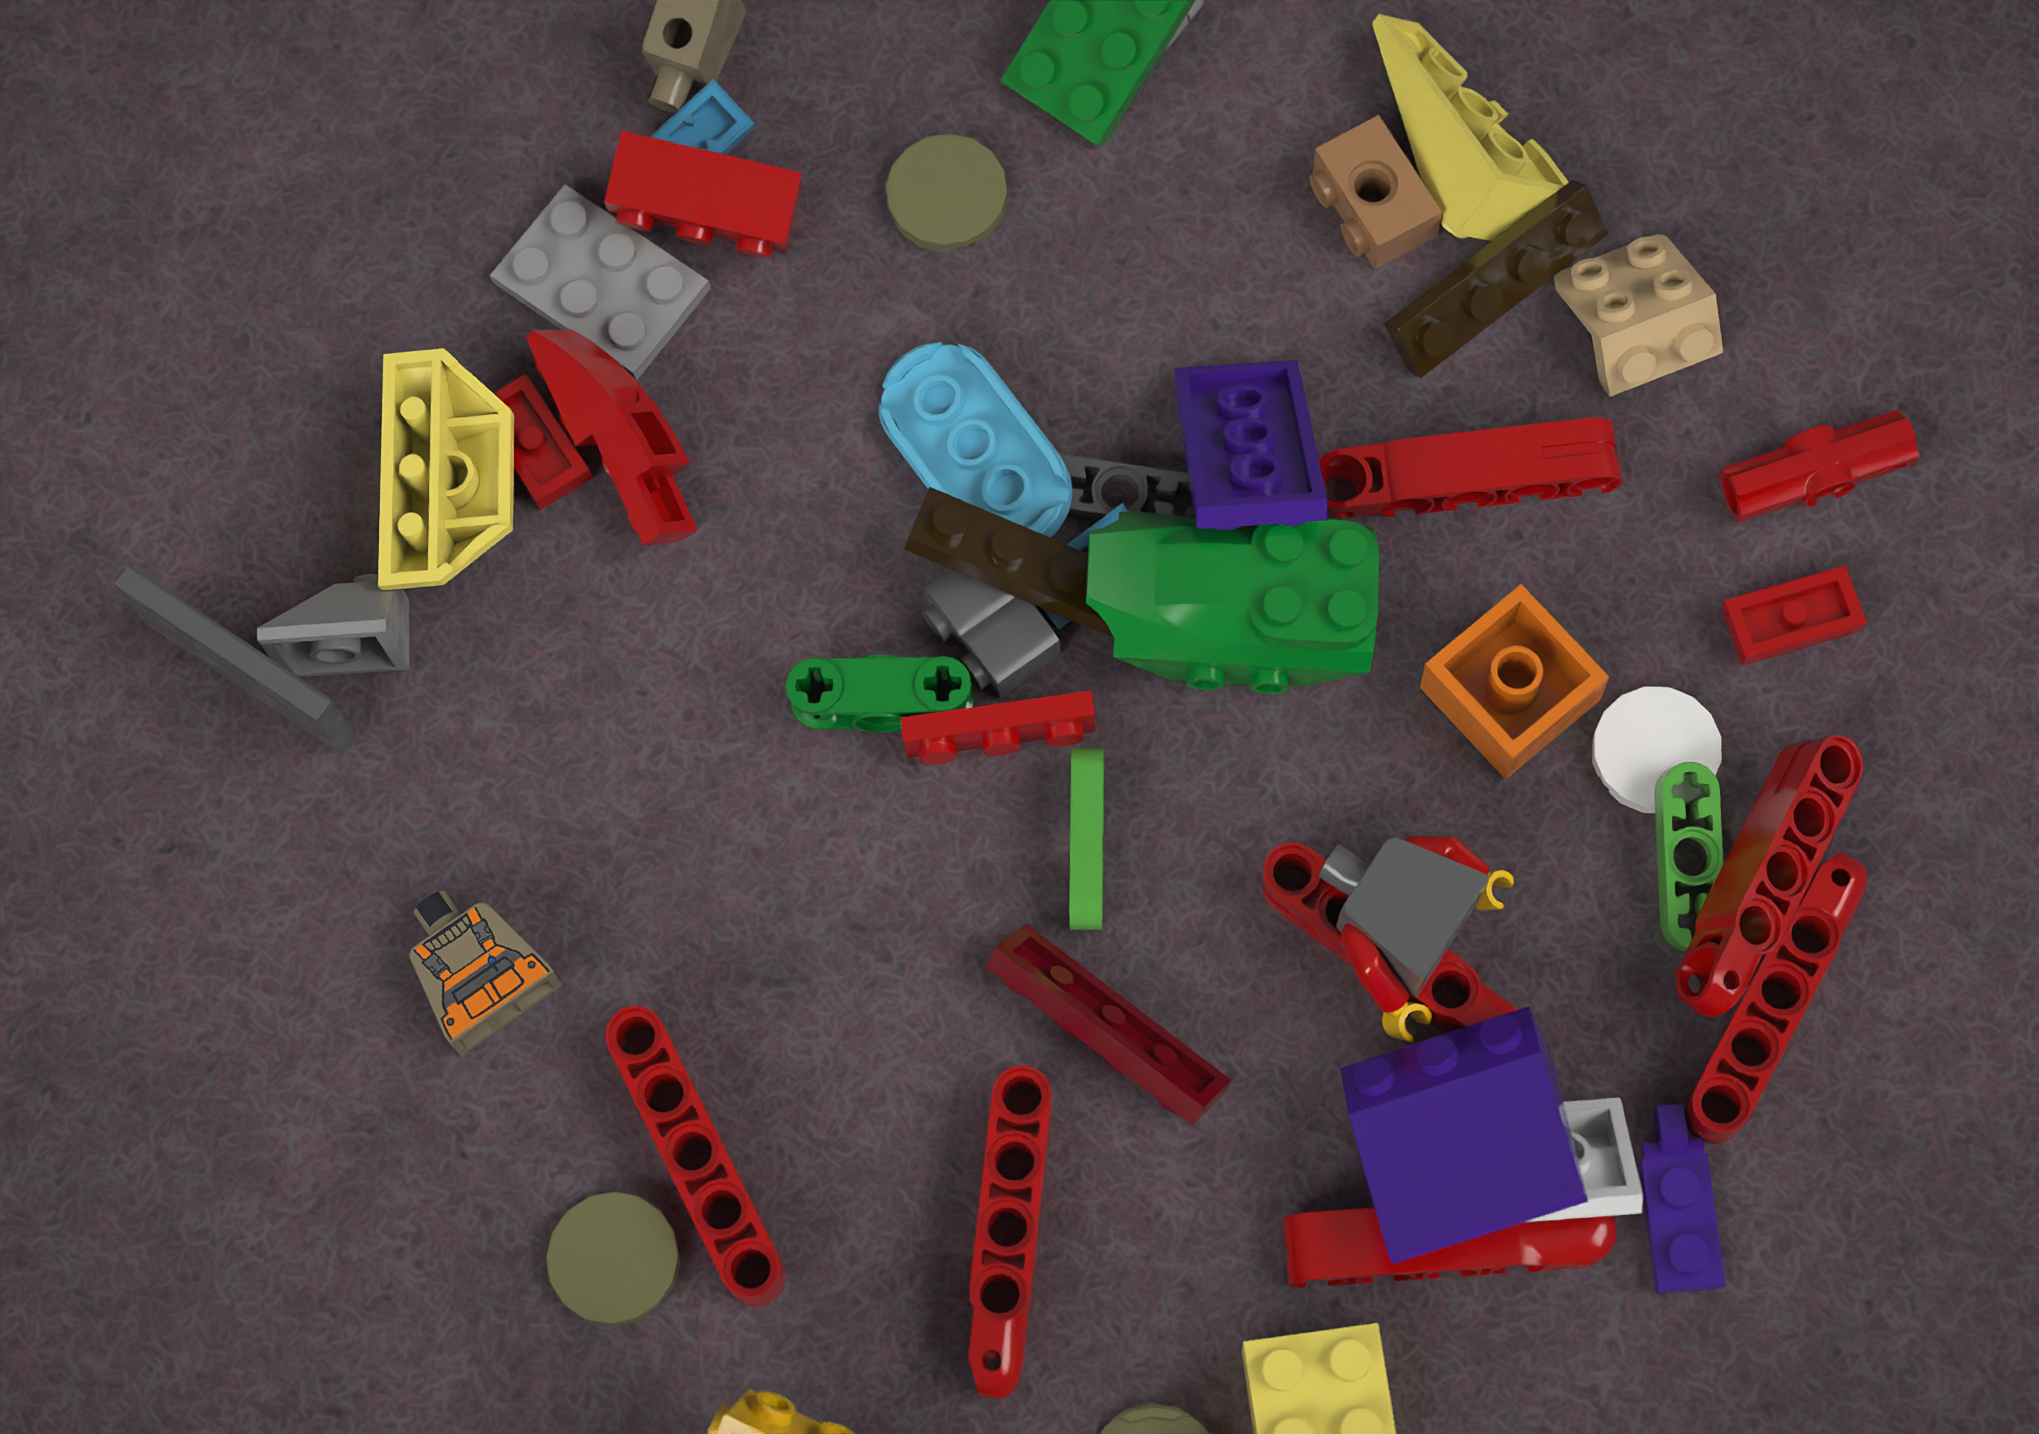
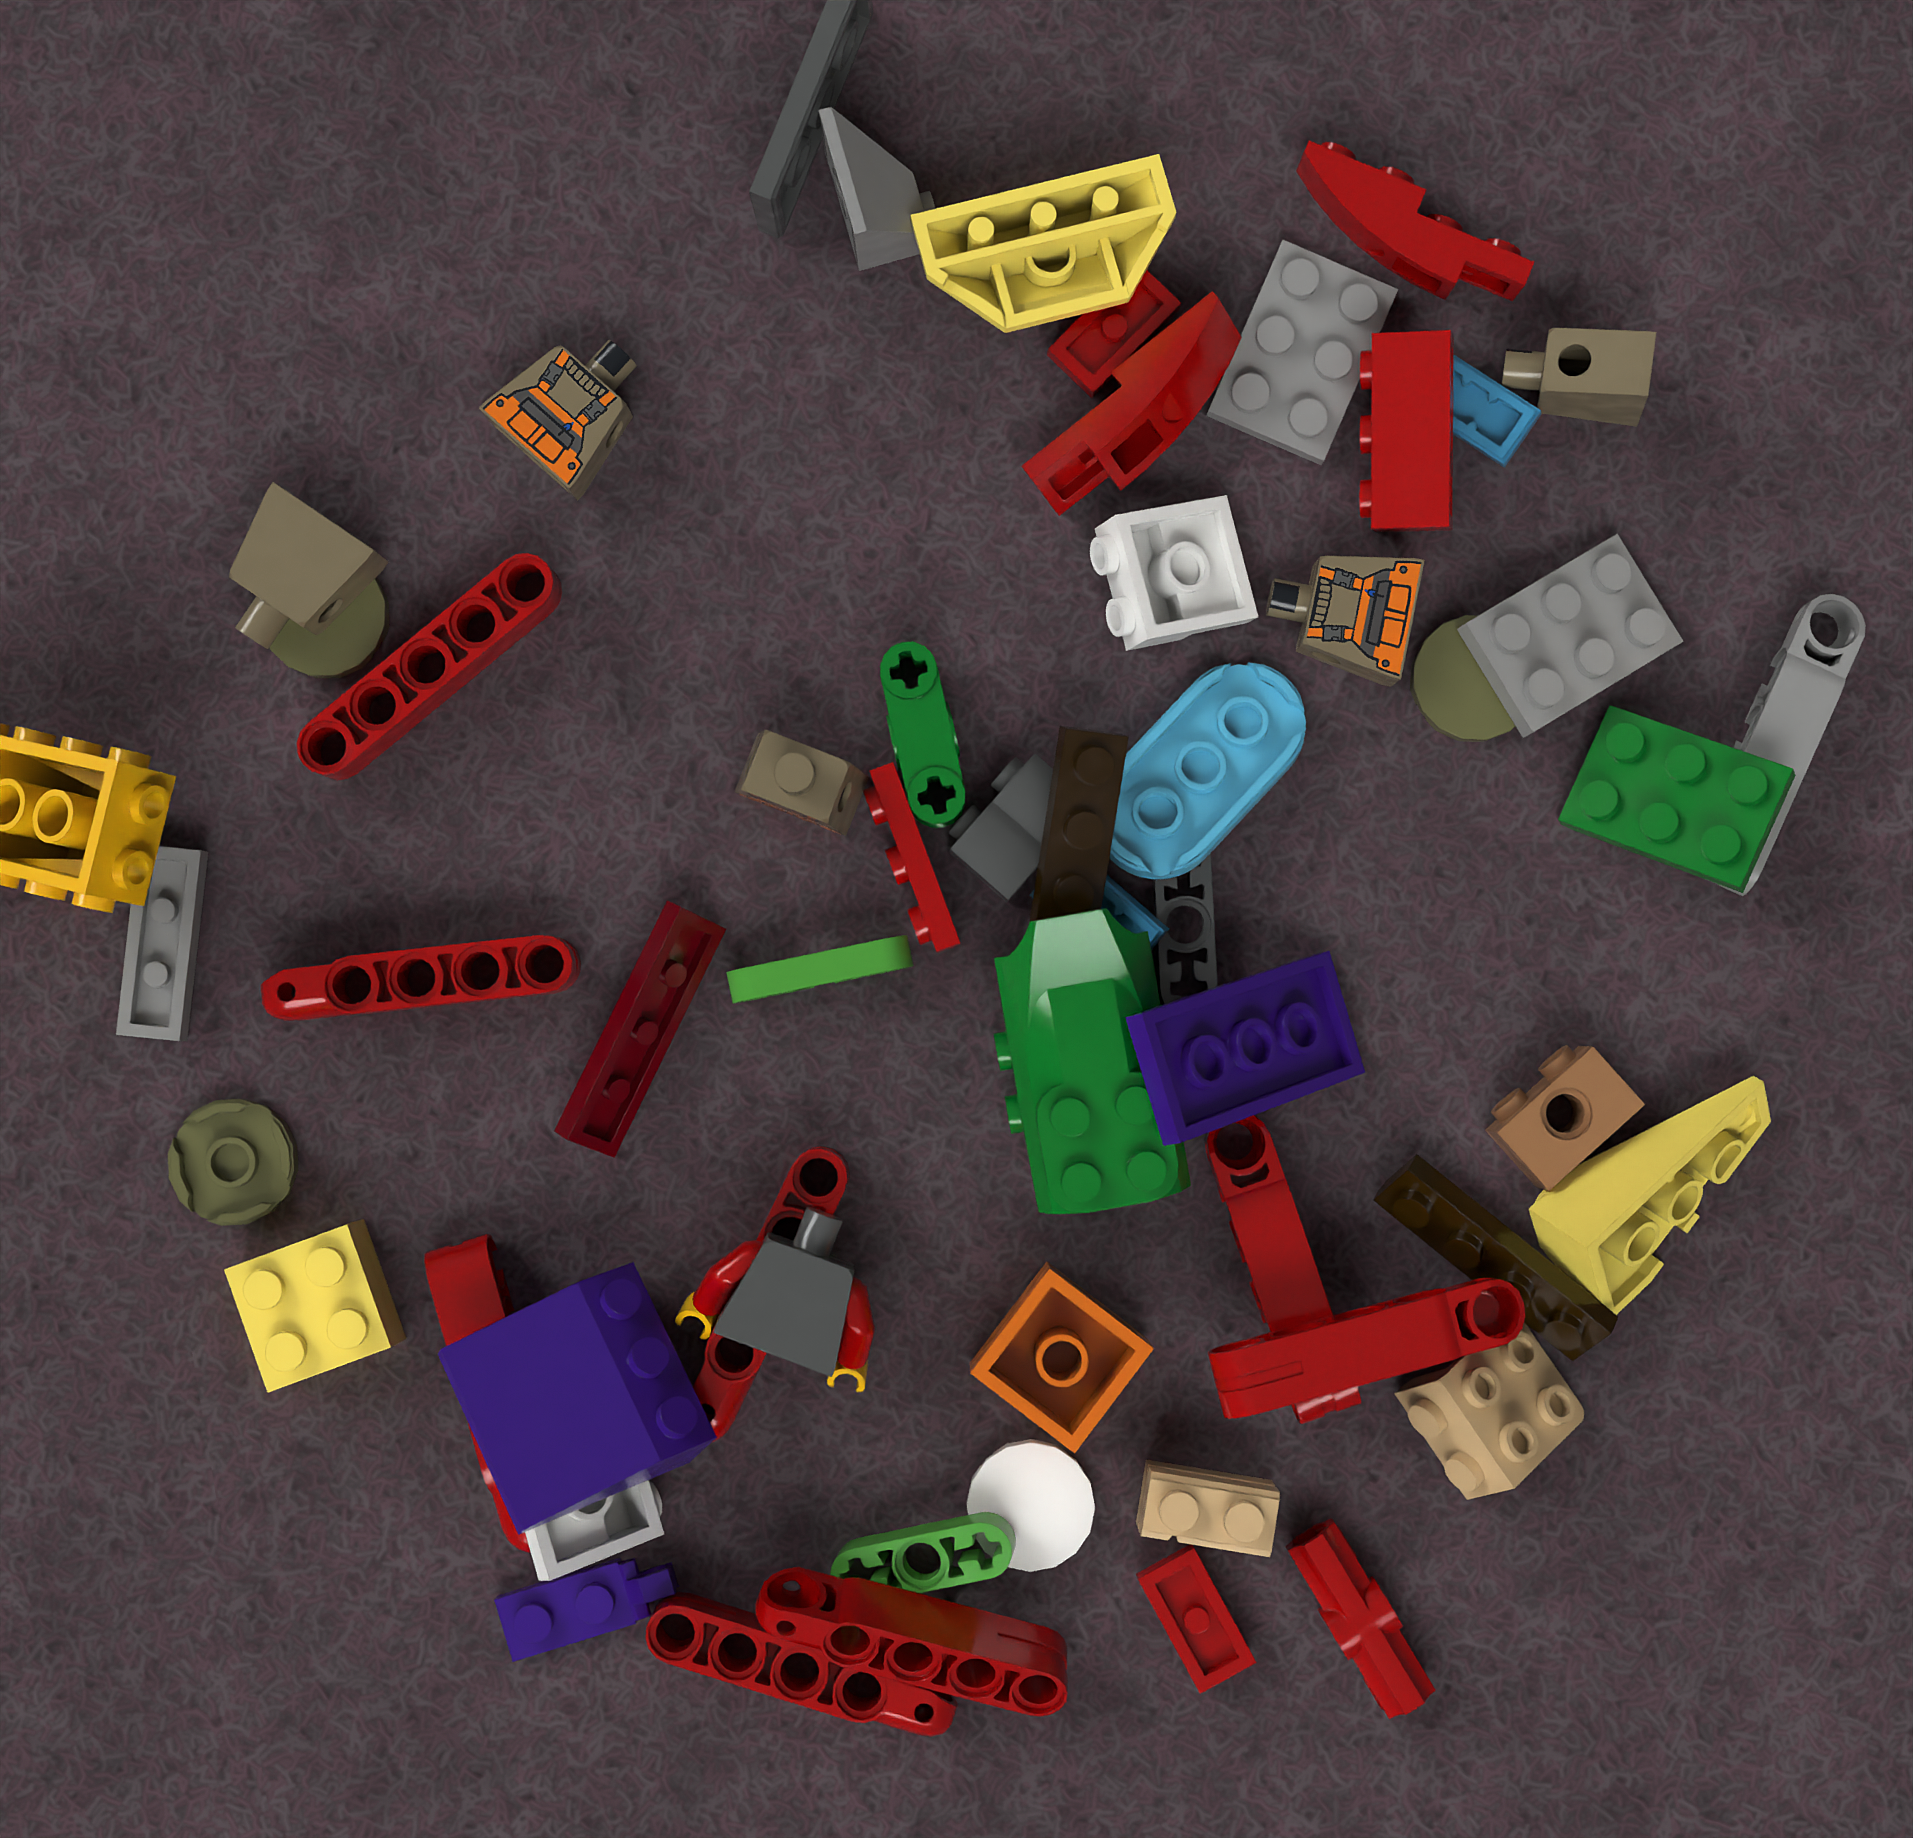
camera: 70 degrees right, 15 degrees up
none -> dark tan torso [229,482,388,649]
none -> dark tan torso [734,730,869,836]
none -> white plate [1090,495,1258,651]
none -> tan brick [1136,1460,1280,1557]
none -> red piece [1208,1278,1525,1419]
none -> torso [1266,556,1425,687]
none -> red slope [1296,140,1535,302]
none -> light grey plate [1457,534,1684,738]

